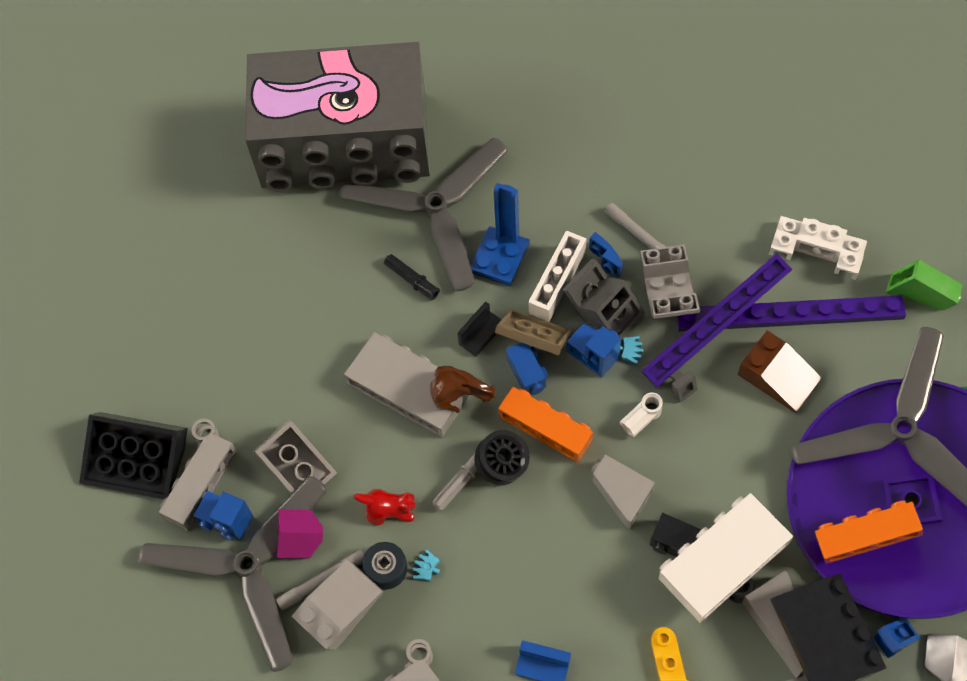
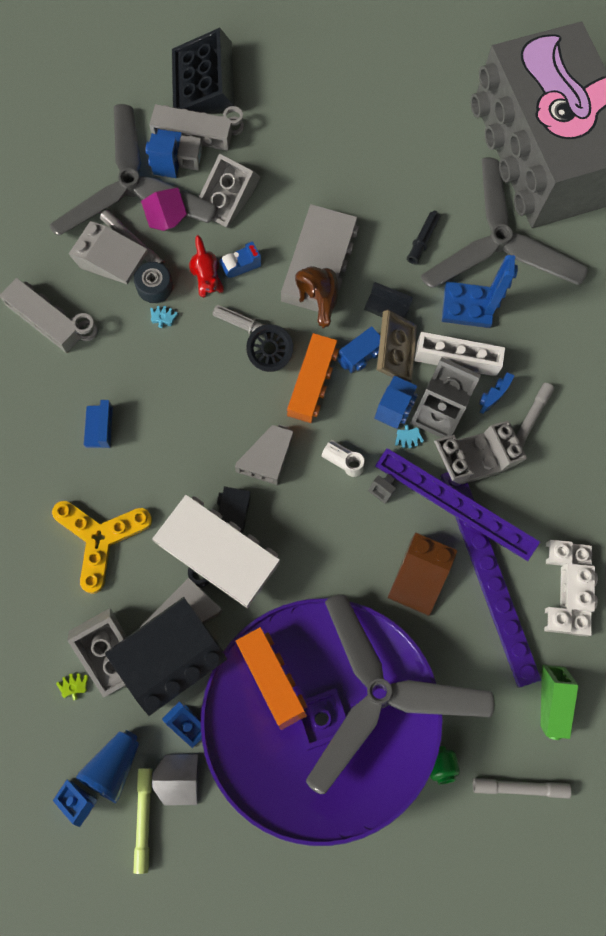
camera: 65 degrees right, 10 degrees up
none -> light grey brick [177,136,202,170]
none -> blue leg [220,241,261,278]

